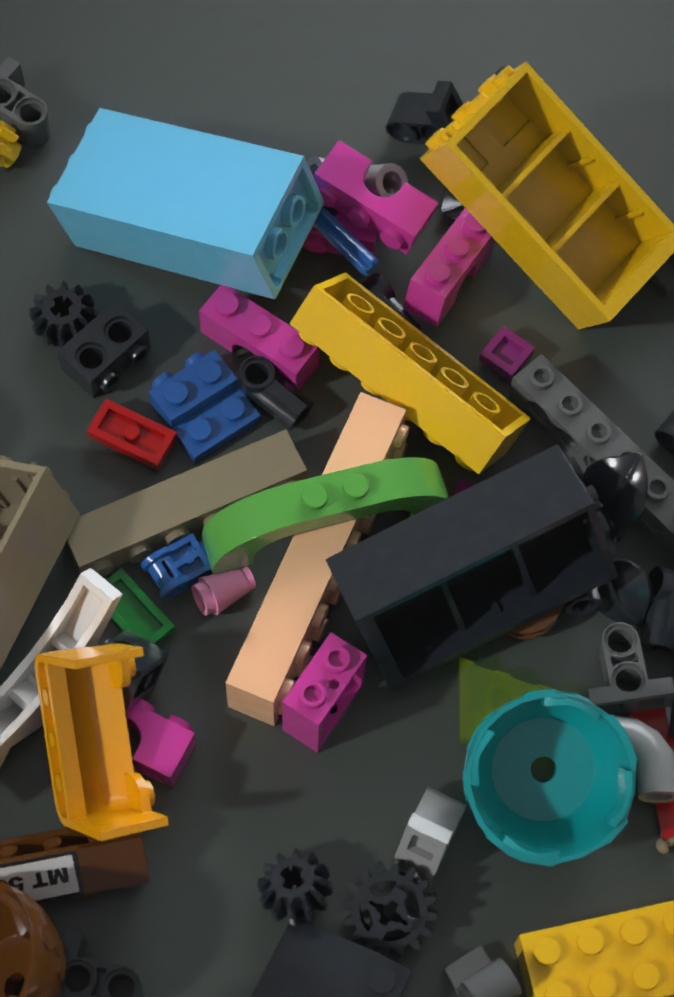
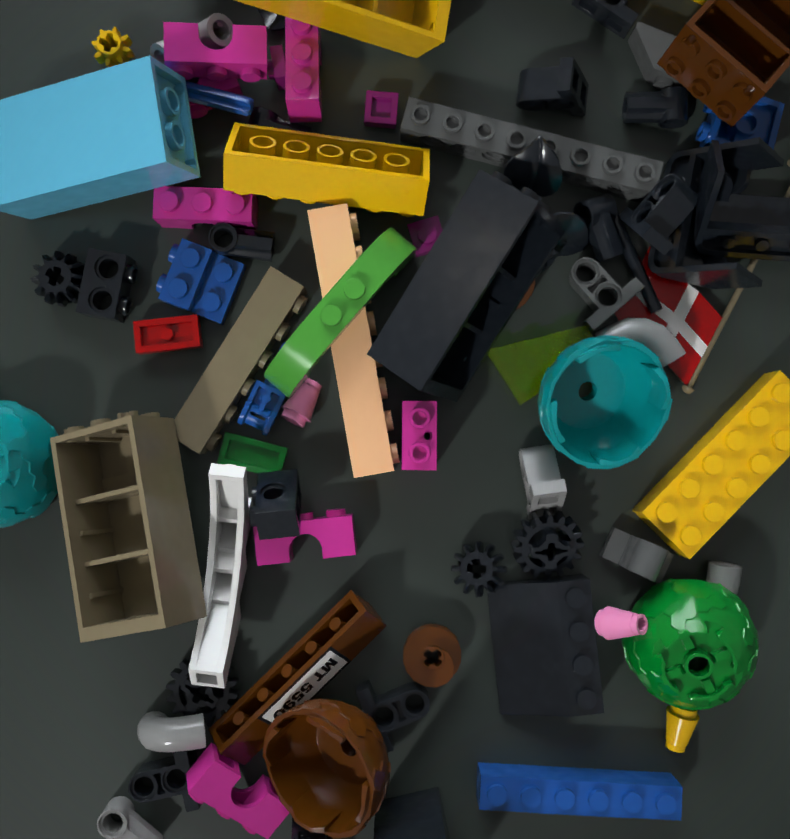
camera: 30 degrees left, 20 degrees up
light orange windscreen [35,644,169,841] -> none
none -> yellow gear [91,27,135,68]
none -> magenta plate [267,44,285,91]
none -> reddish brown piece [403,624,461,688]

